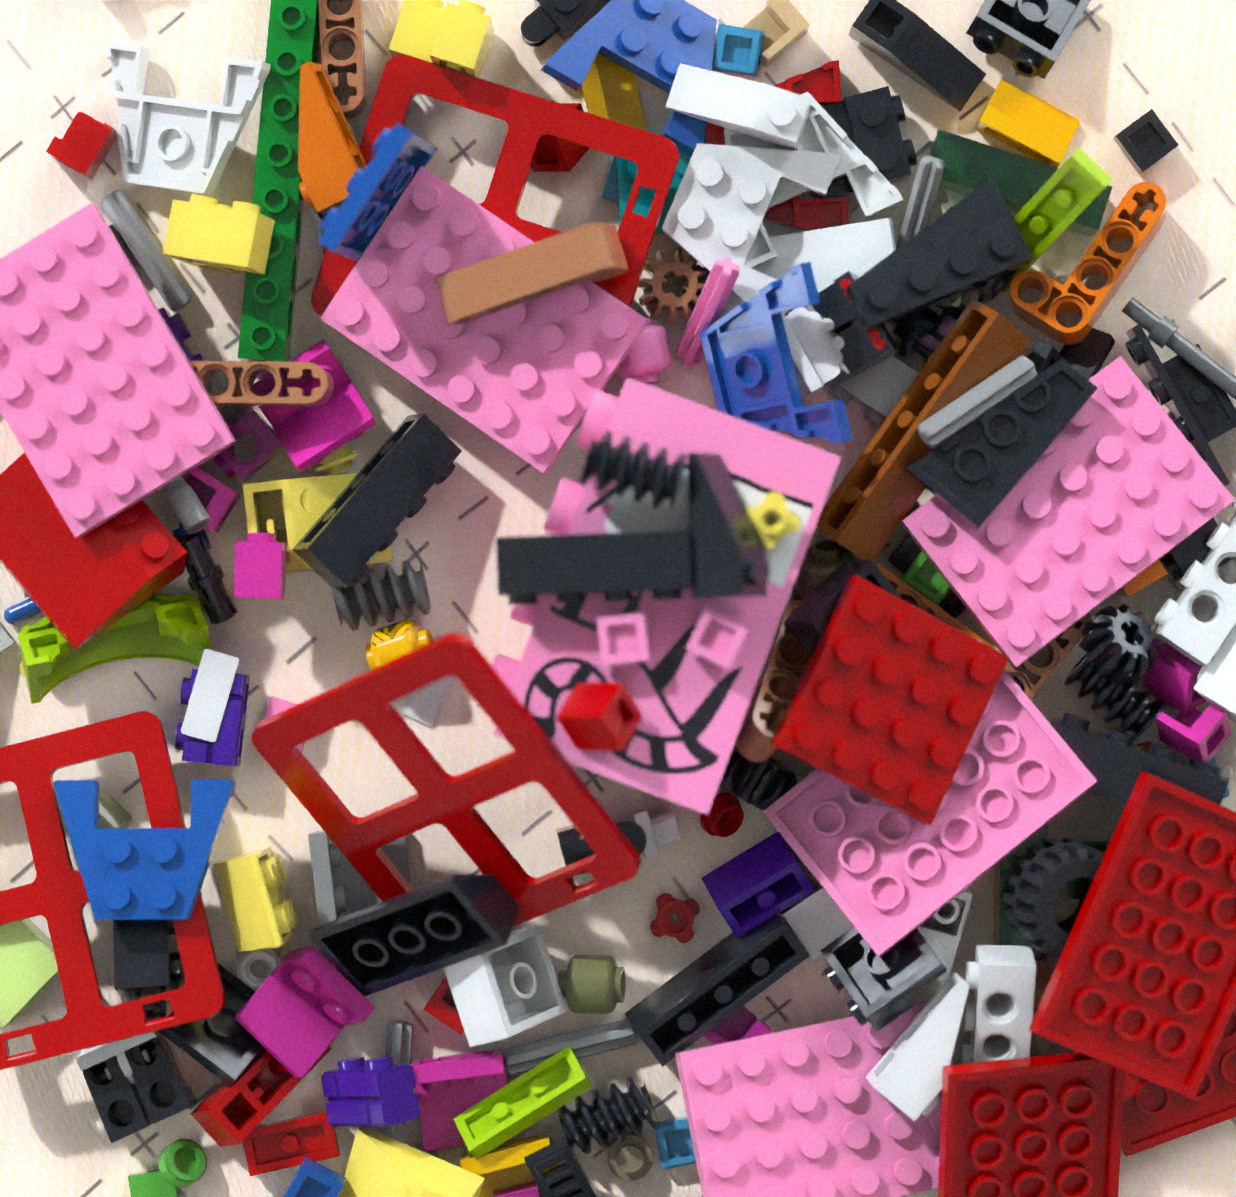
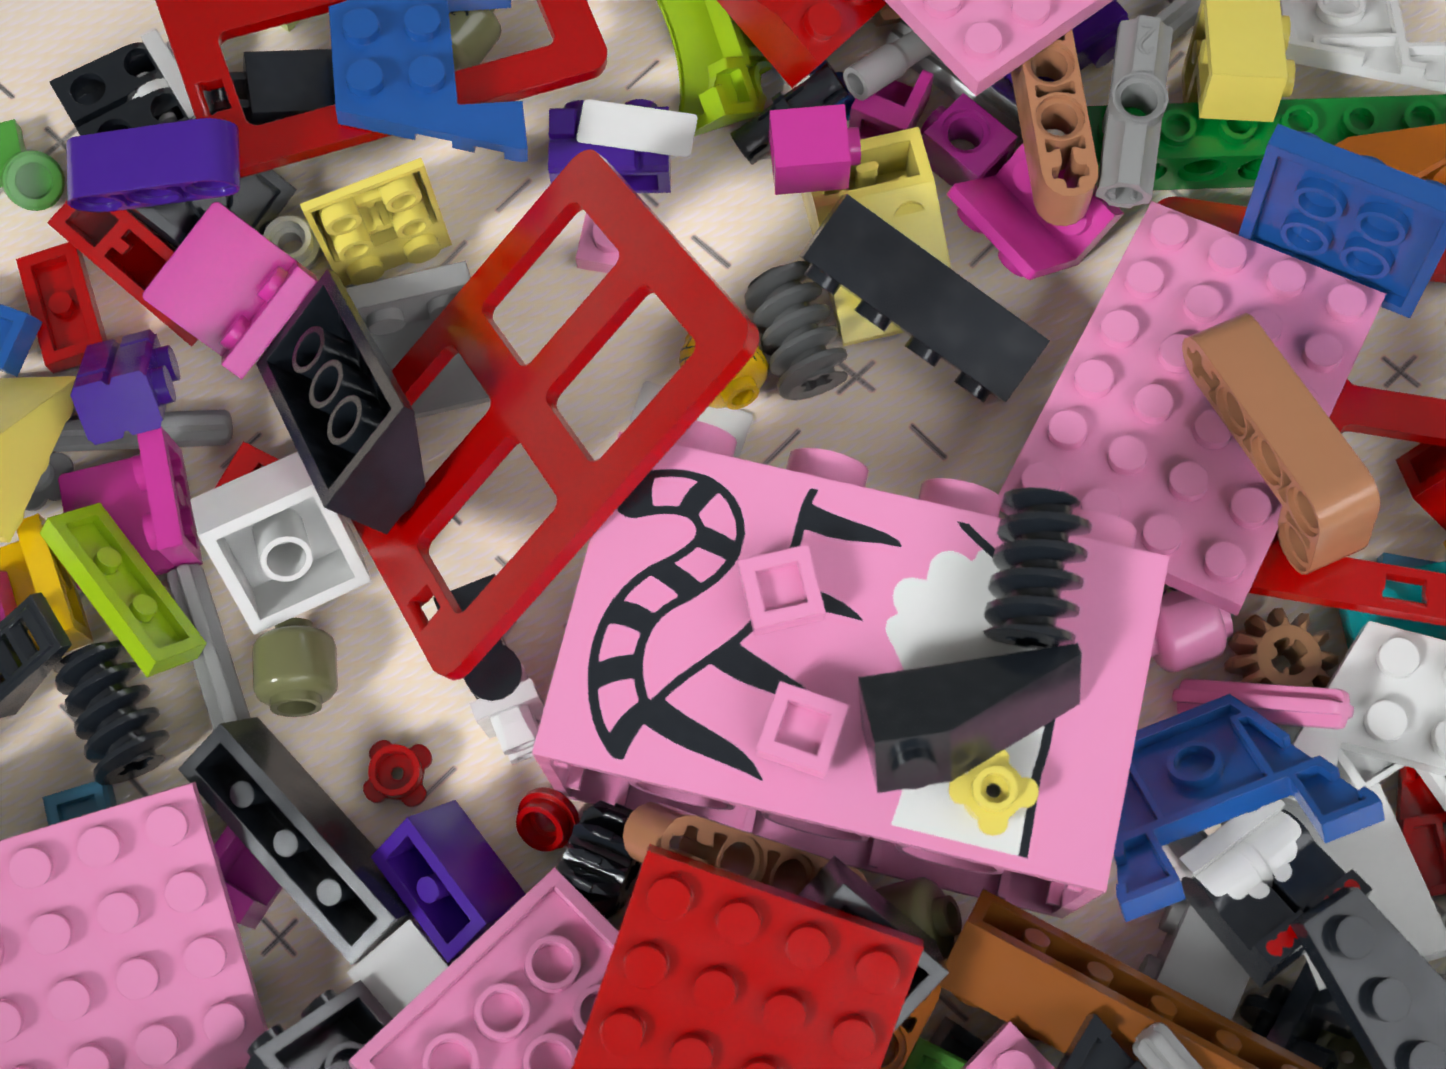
camera: 85 degrees right, 15 degrees down
light yellow plate [314,442,358,476] -> none
black brick [496,530,691,605] -> none
red panel [556,682,643,751] -> none
dark tan plate [608,1134,653,1181] -> none
none -> dark purple beam [66,118,240,212]
none -> light grey piece [1096,15,1173,209]

